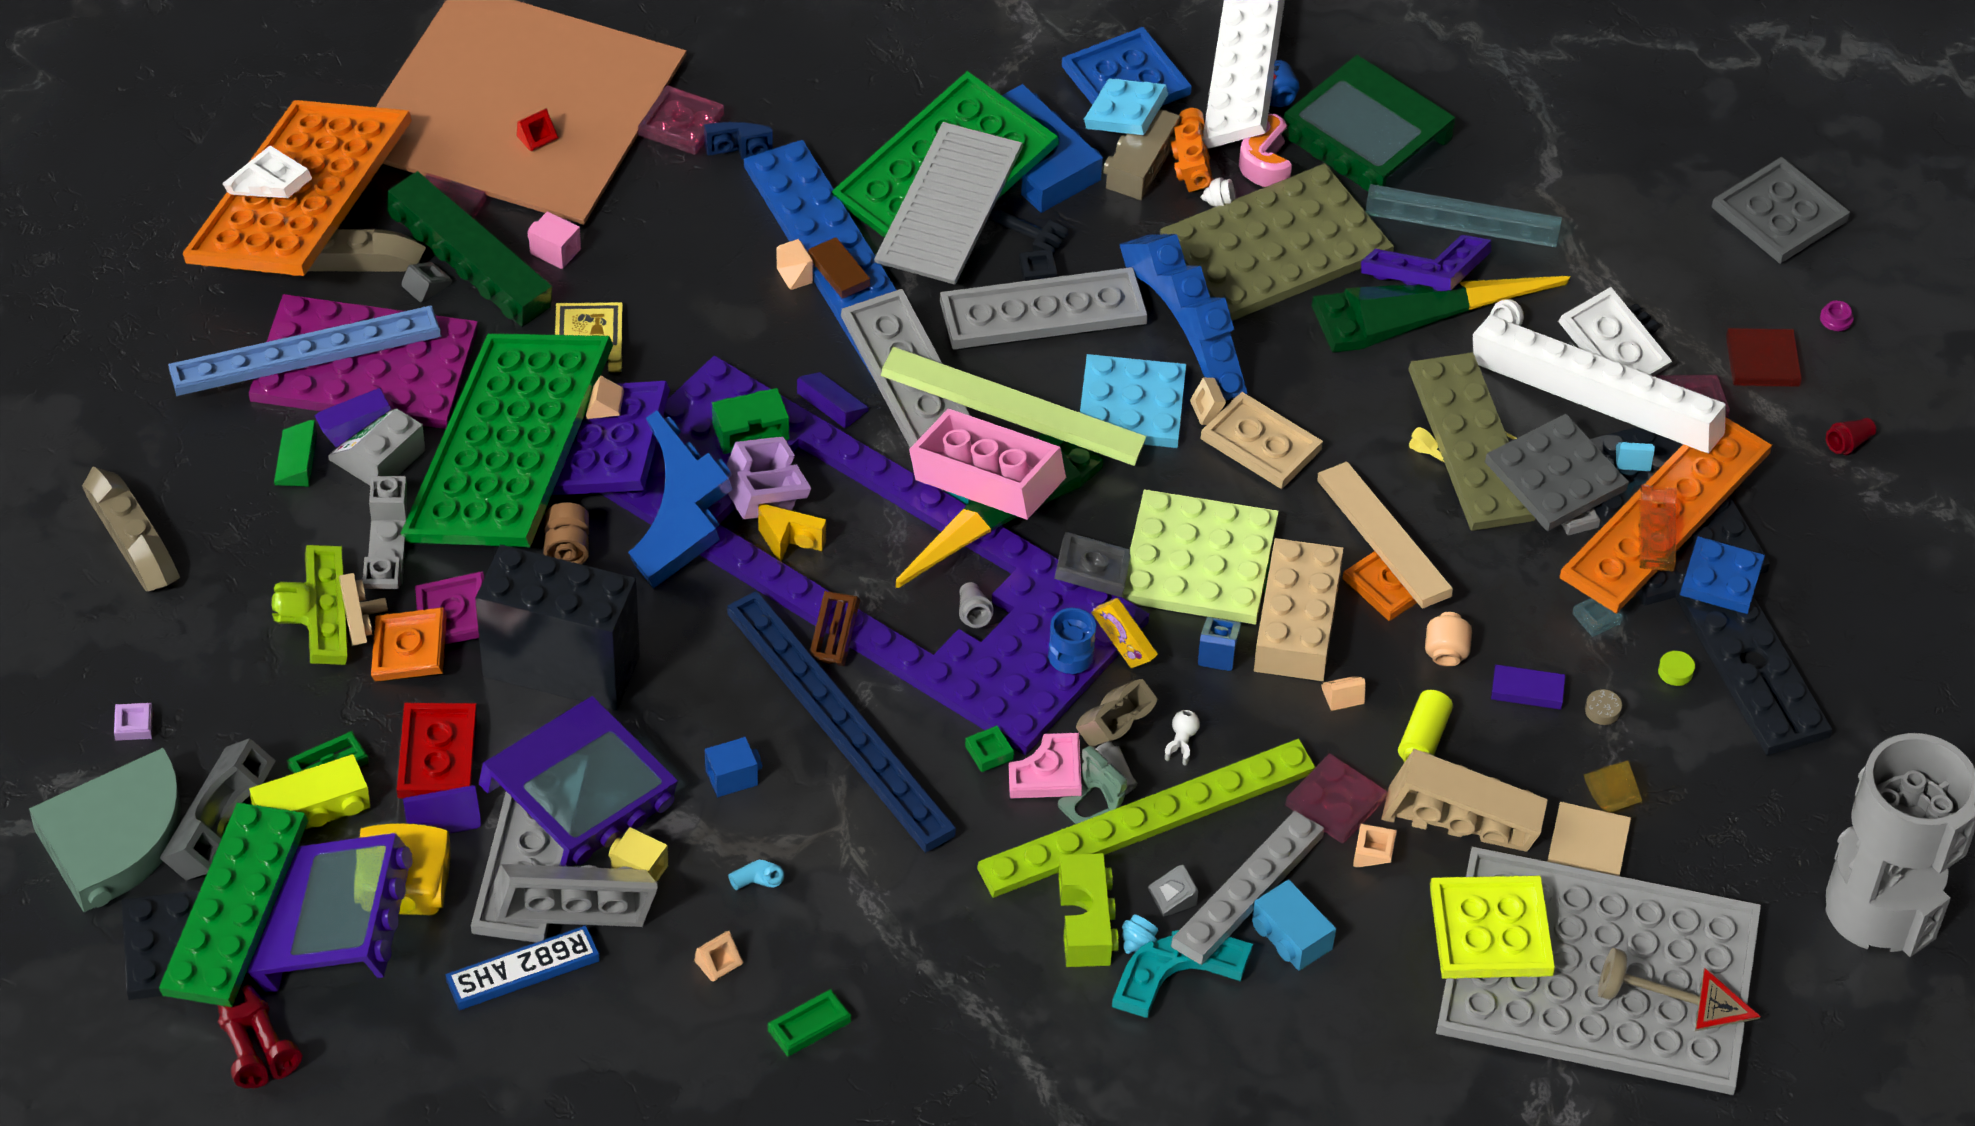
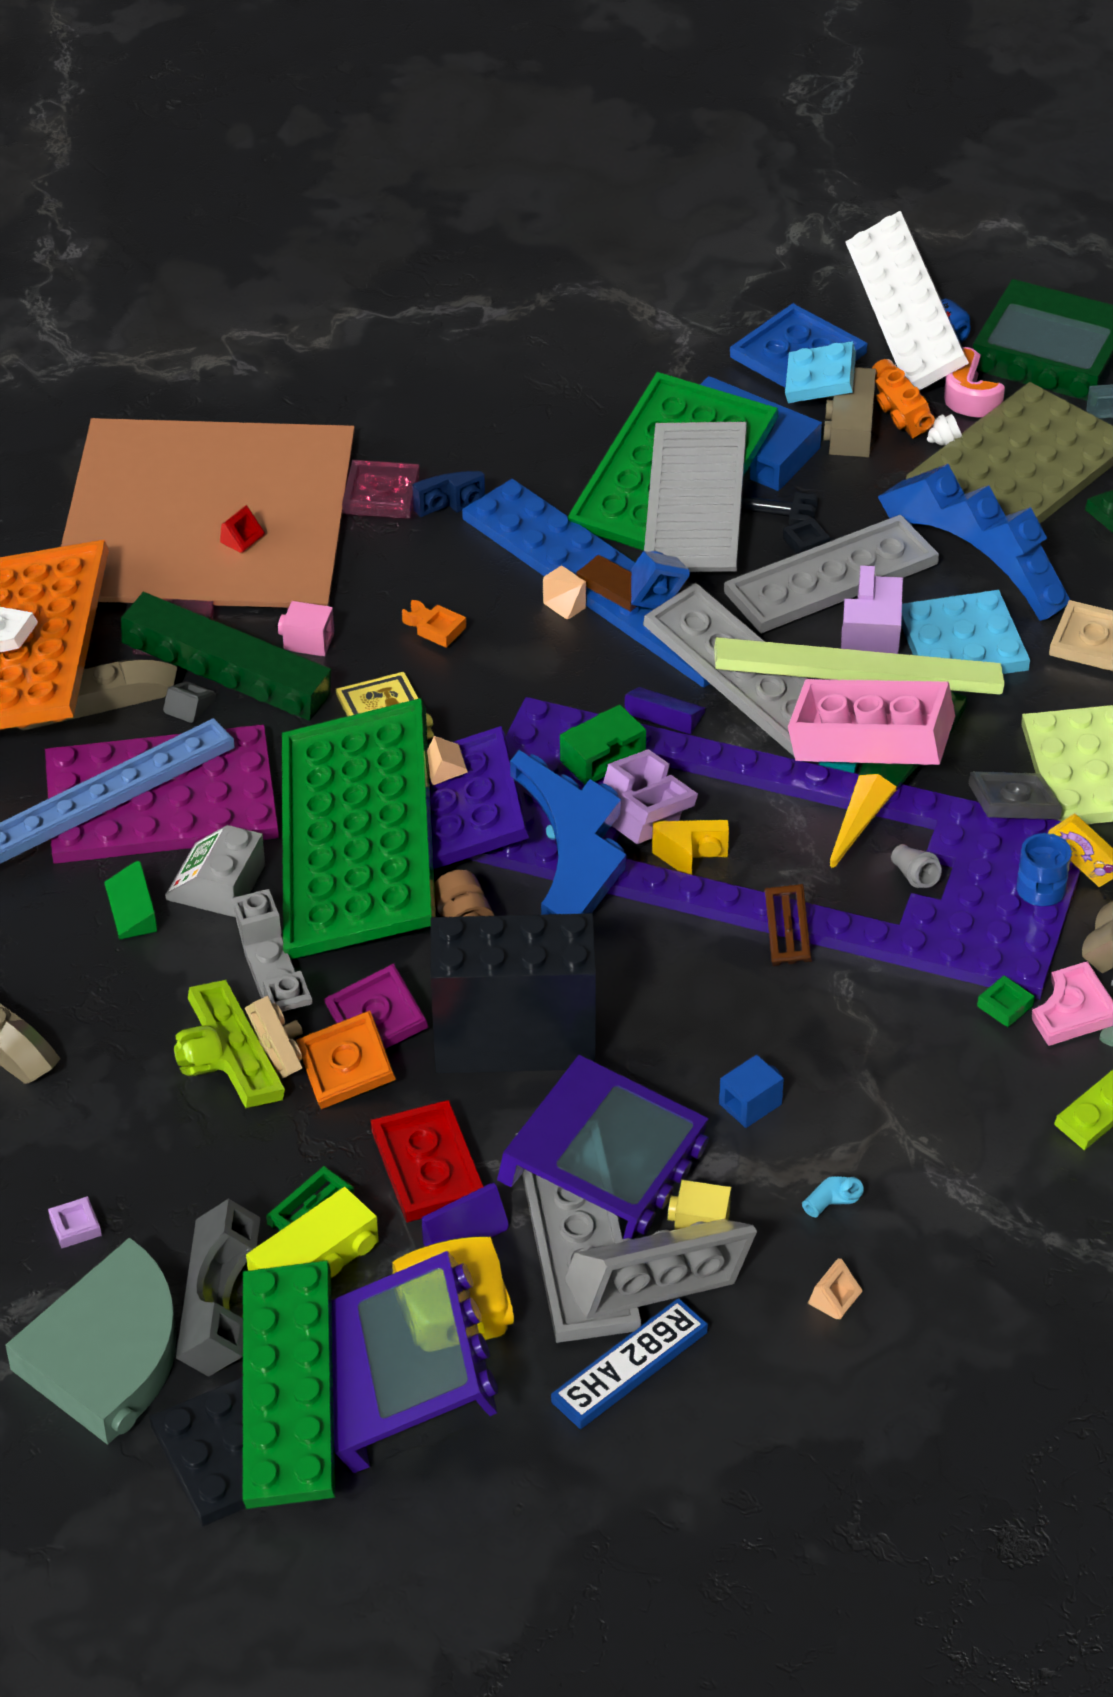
camera: 15 degrees left, 5 degrees down
dark red piece [217,984,302,1088] -> none
dark purple slope [314,388,392,447] -> none
dark blue plate [727,591,956,853] -> none
green tile [768,989,851,1057] -> none
tan tile [1190,377,1226,425] -> none
none -> orange plate [402,600,466,648]
none -> blue slope [631,551,690,609]
none -> lavender plate [841,565,903,654]

